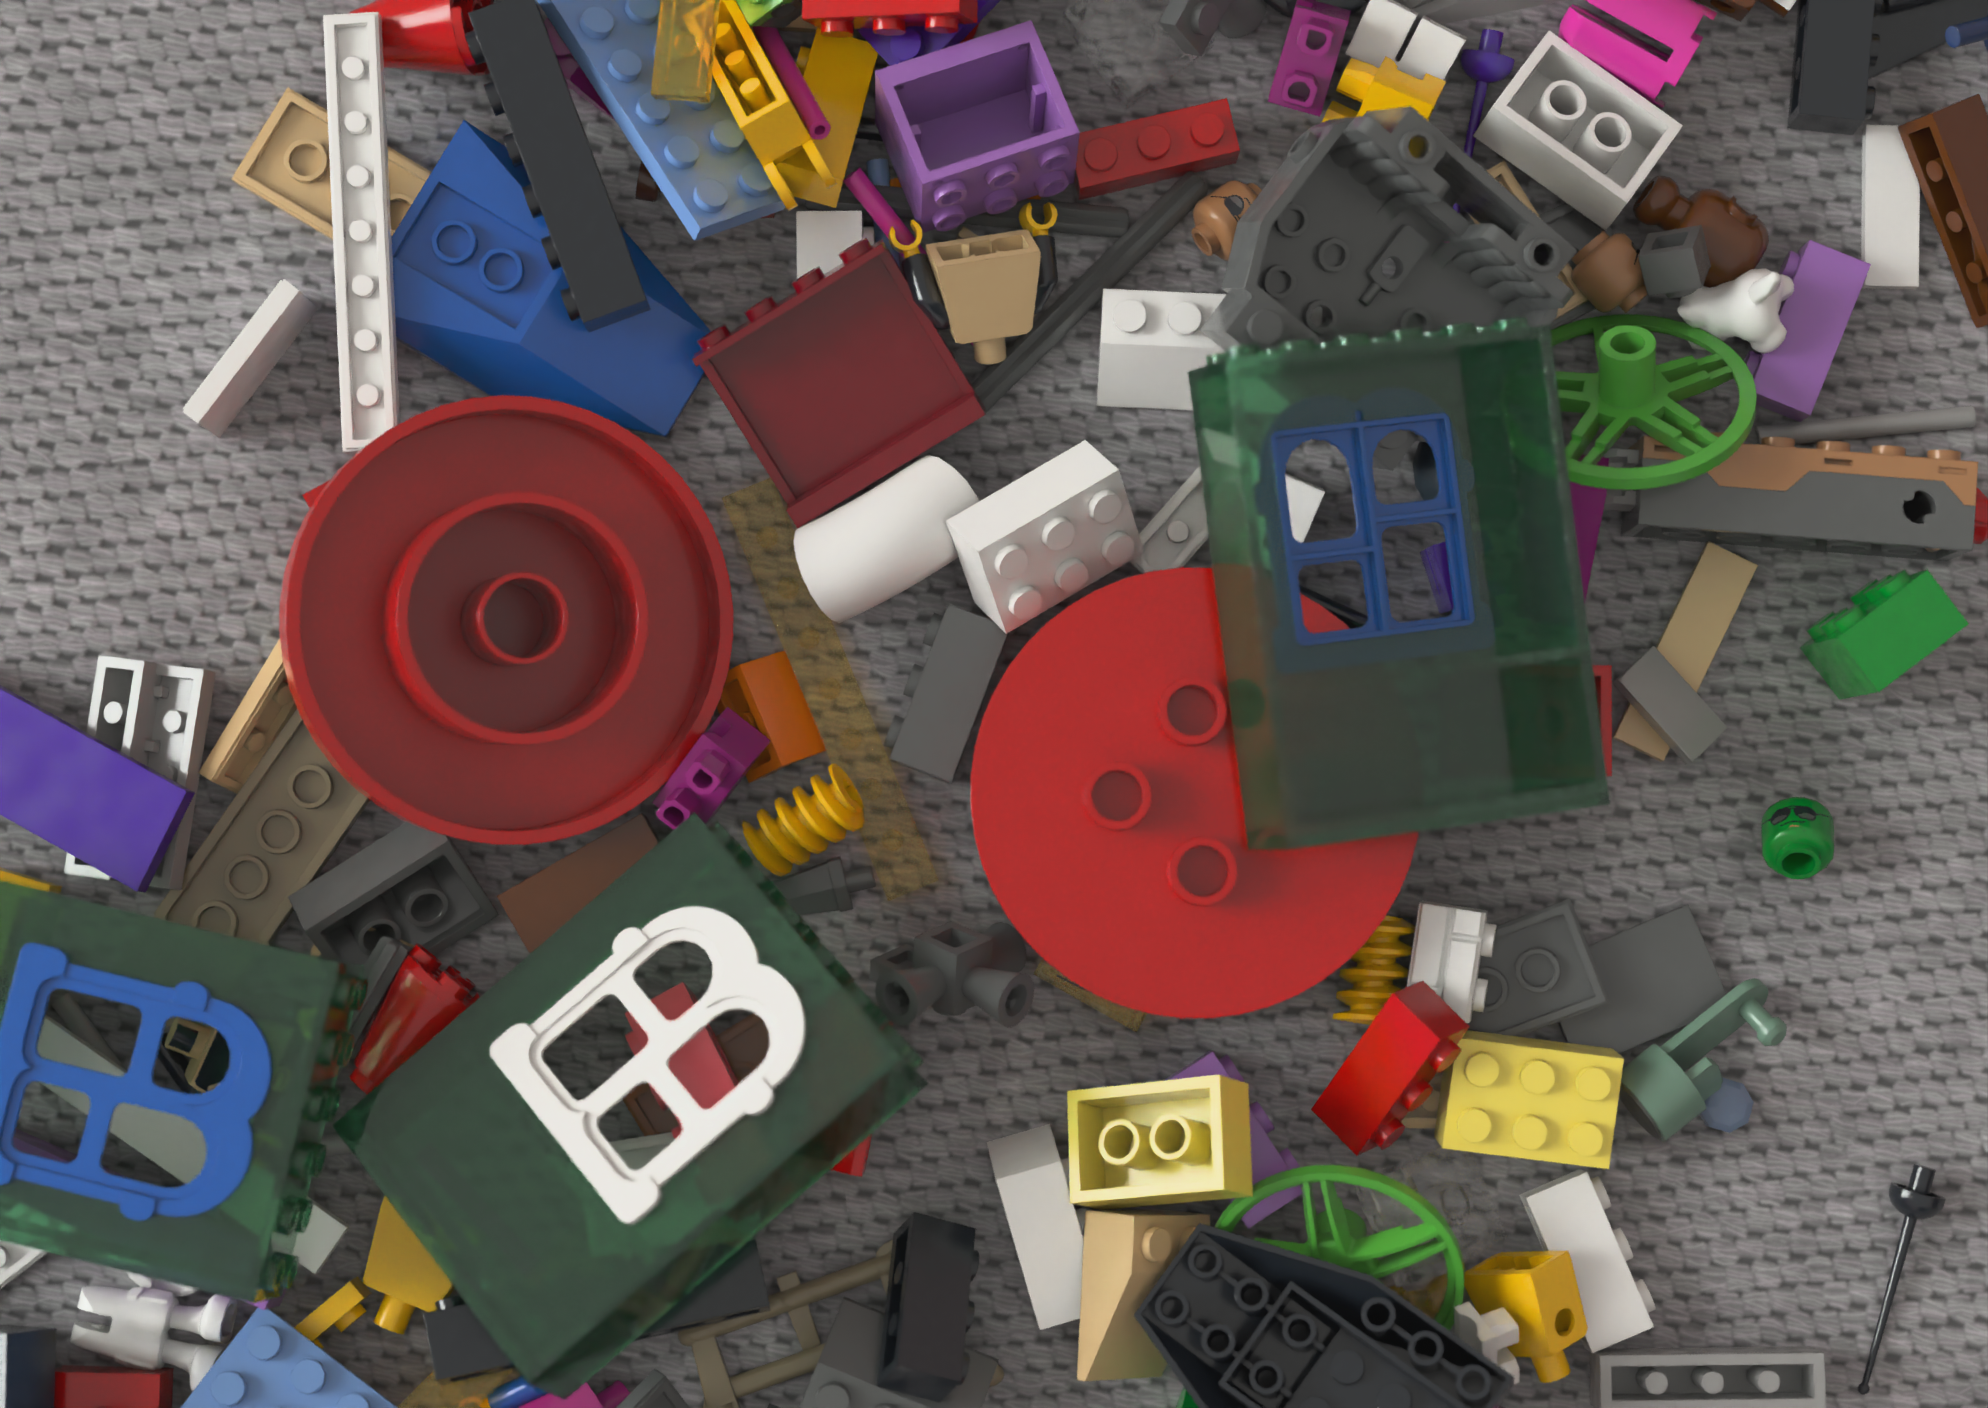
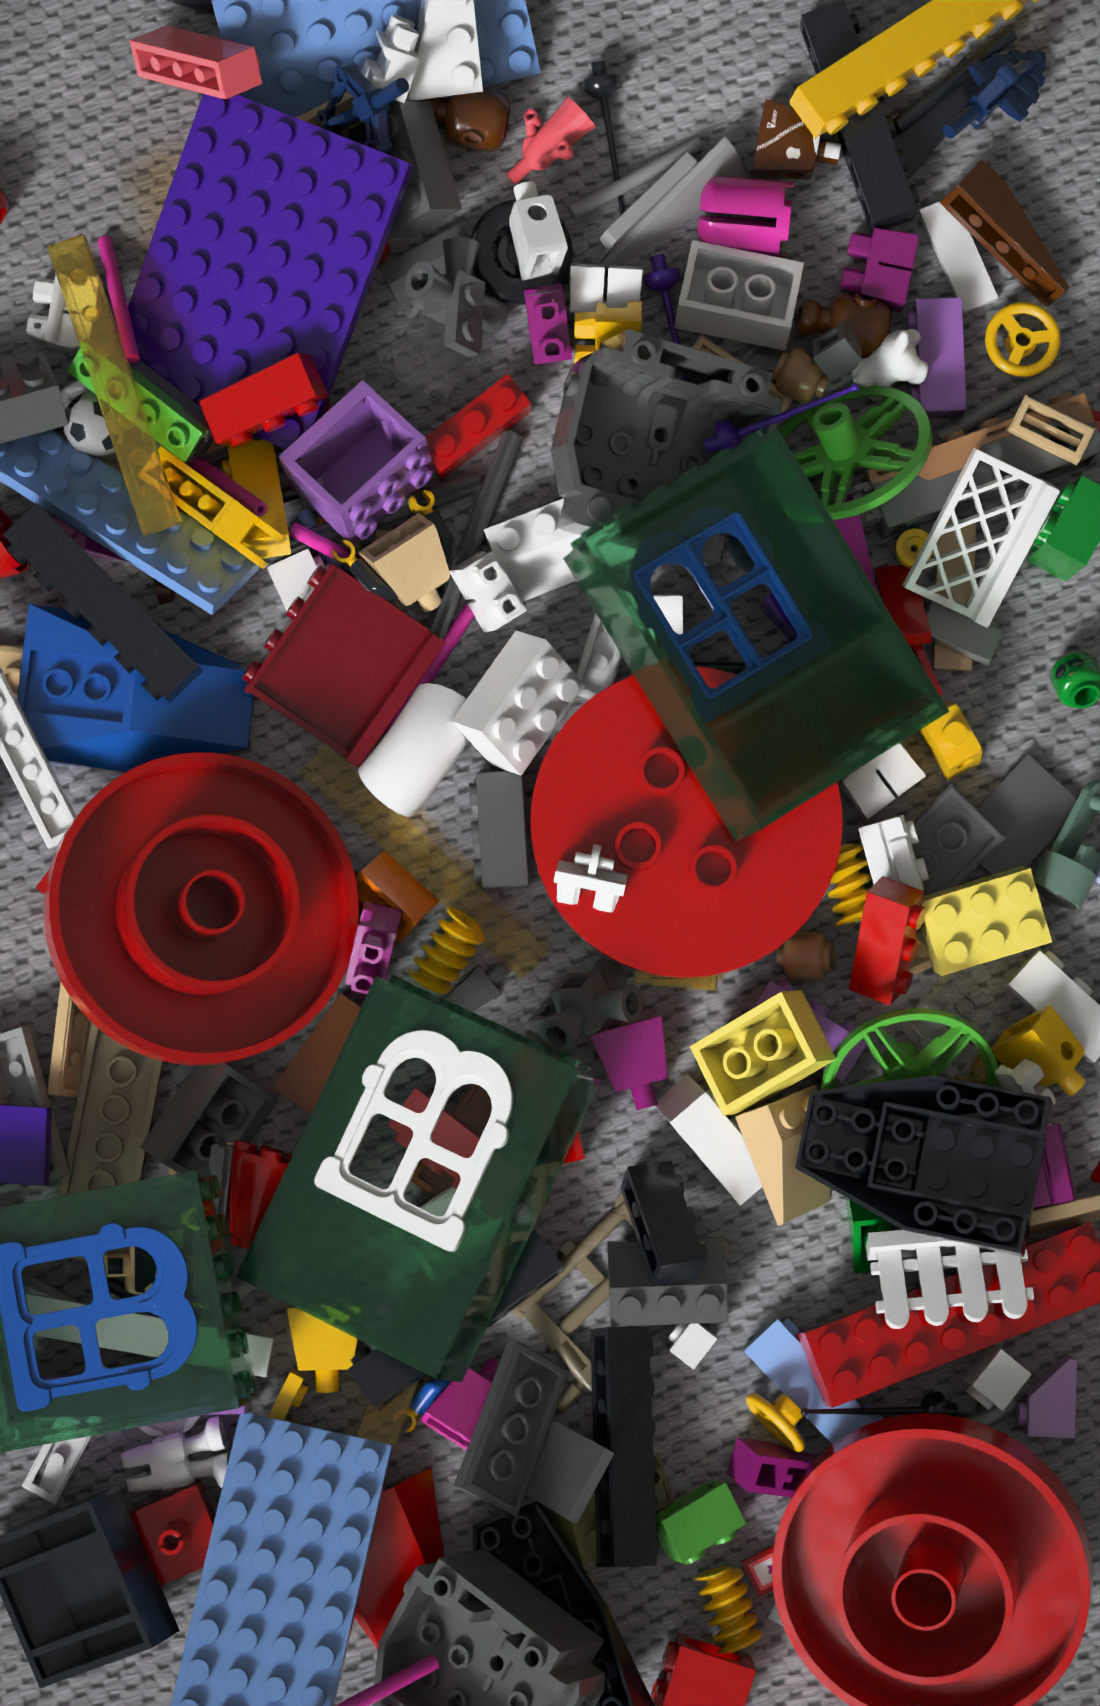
camera: 20 degrees left, 0 degrees up
medium nougat head [1191,180,1262,261] -> none
none -> dark pink piece [384,604,475,733]
none -> white hips [449,551,527,633]
none -> white hips [554,844,628,913]
none -> magenta torso [590,1016,668,1110]
none -> dark purple sword [704,383,860,458]
none -> medium nougat head [777,931,835,981]
none -> white hips [832,729,926,821]
none -> magenta hips [839,228,919,313]
none -> red tile [875,565,931,648]
none -> yellow tile [895,528,933,568]
none -> white fence [903,448,1060,628]
none -> yellow torso [912,701,983,782]
none -> yellow piece [985,302,1061,377]
none -> tan tile [1007,395,1095,465]

